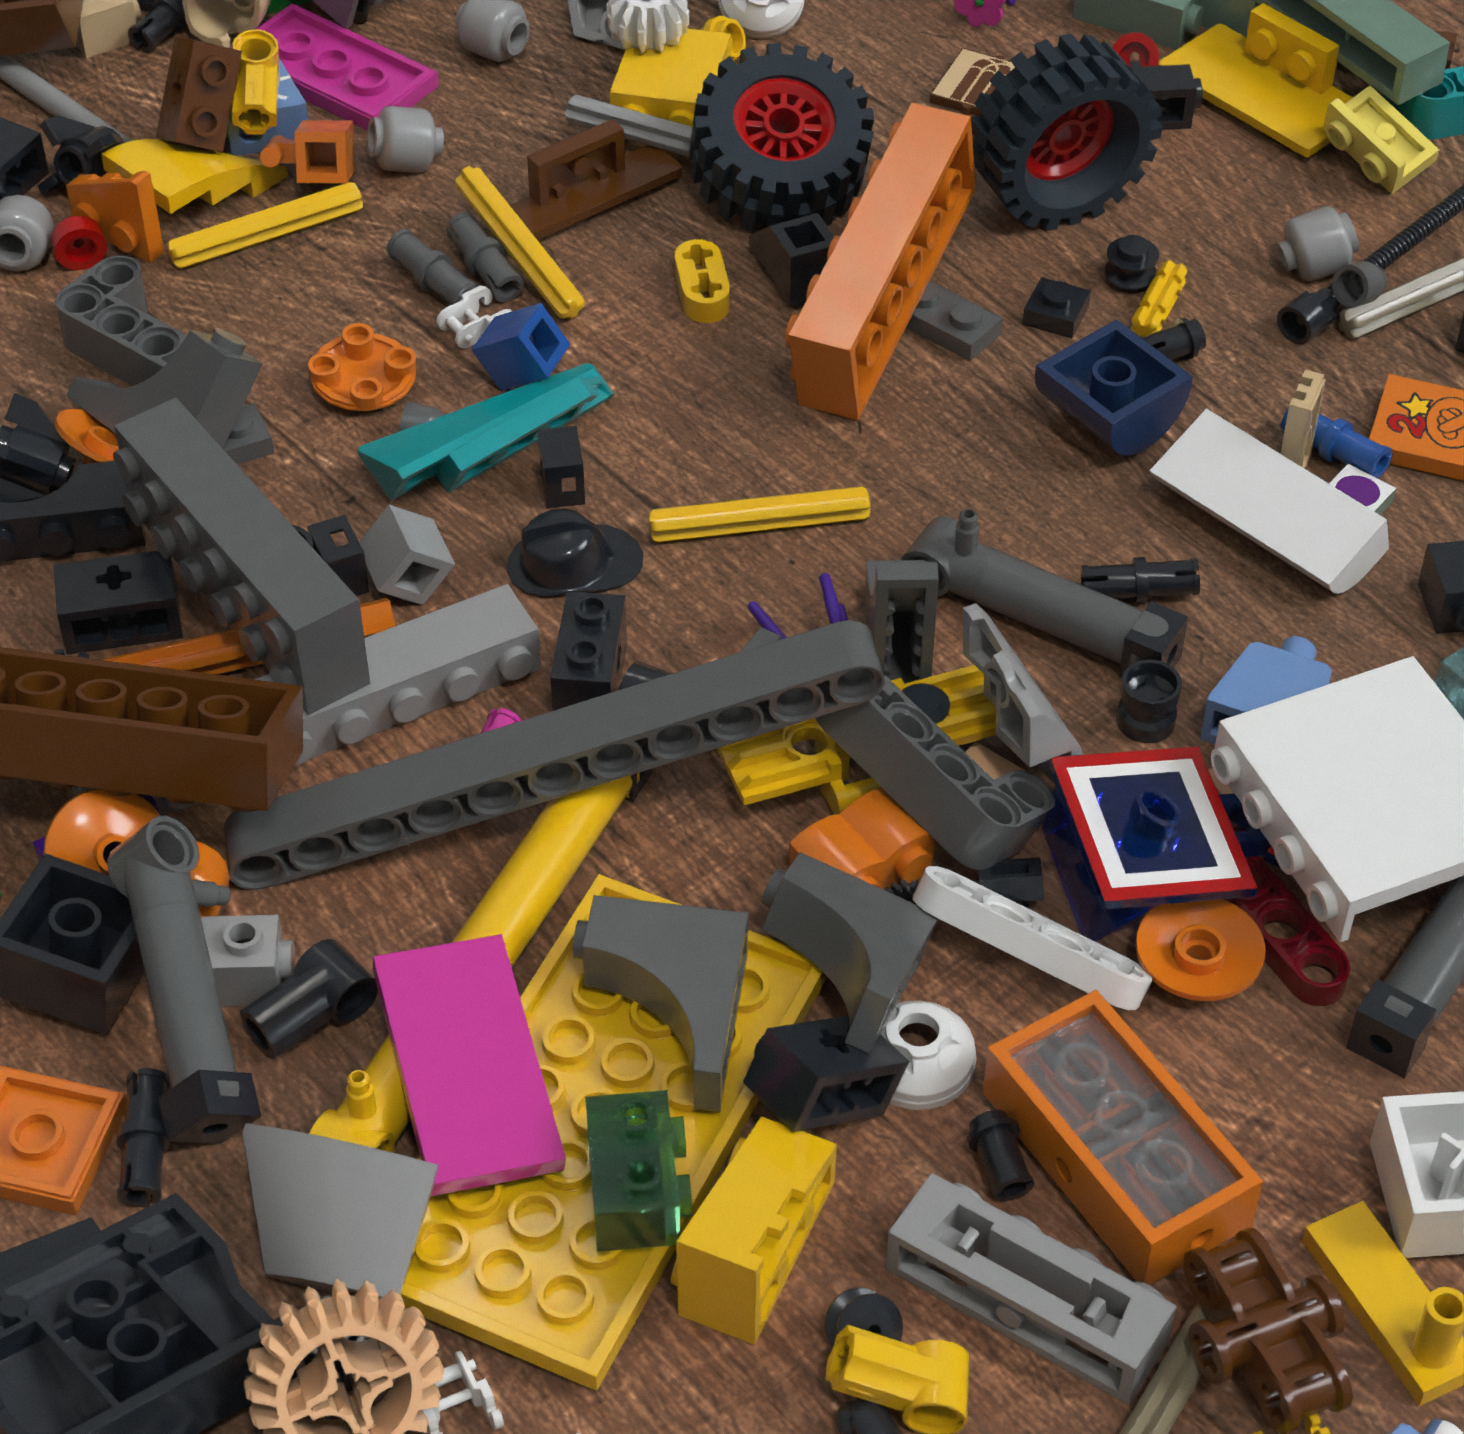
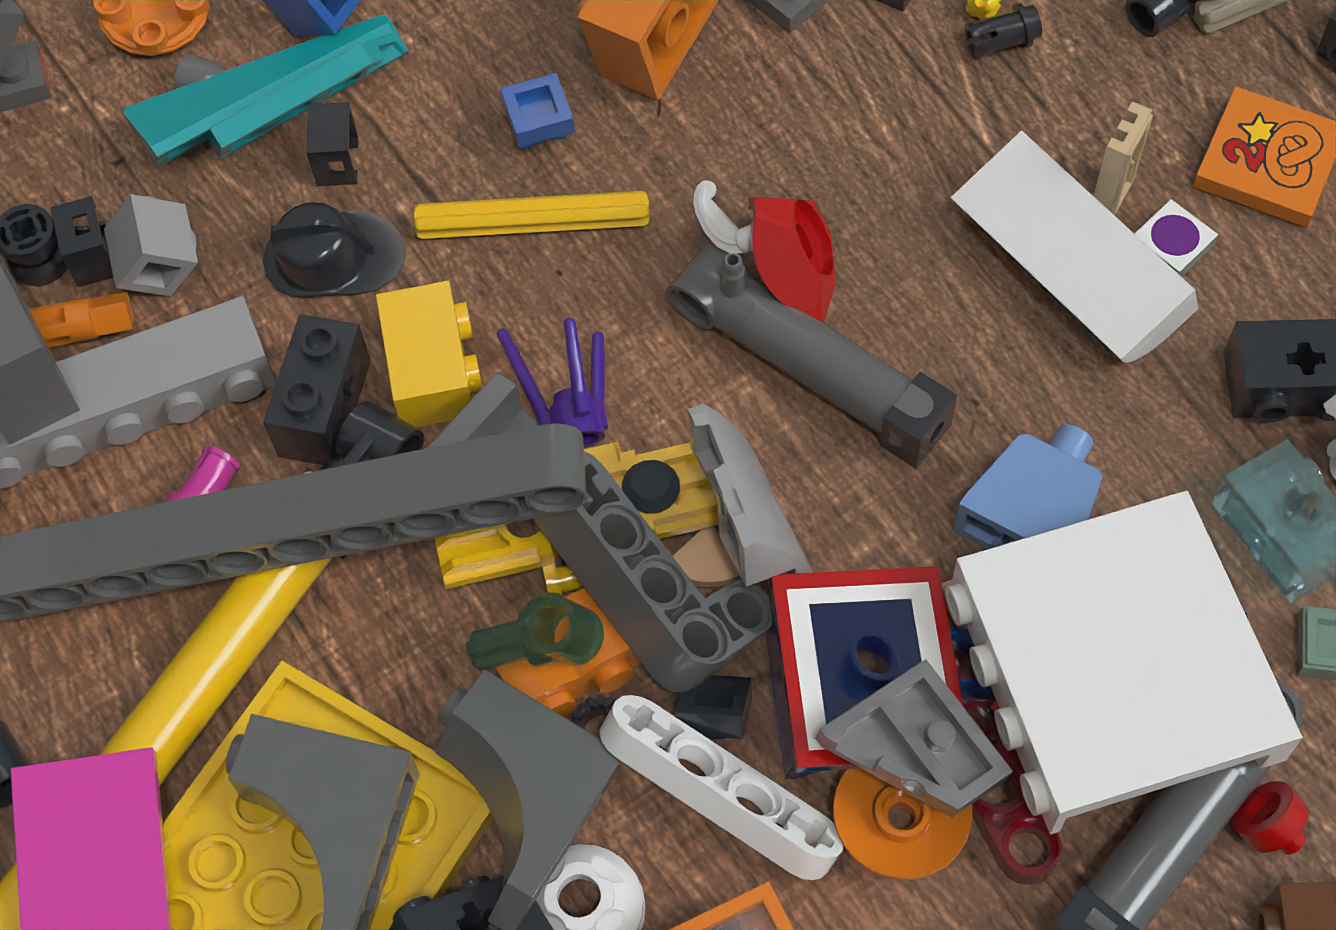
camera: 10 degrees right, 15 degrees up
dark grey arch [865,560,939,684] -> none
dark blue brick [1035,319,1193,456] -> none
black pin [1081,557,1200,603] -> none
black wheel [1116,659,1182,744] -> none
blue pin [1280,408,1392,479] -> none
none -> yellow brick [376,281,483,427]
none -> clear green axle [466,592,604,670]
none -> blue tile [500,73,575,149]
none -> red hat [694,180,836,321]
none -> flat silver wing [815,659,1013,818]

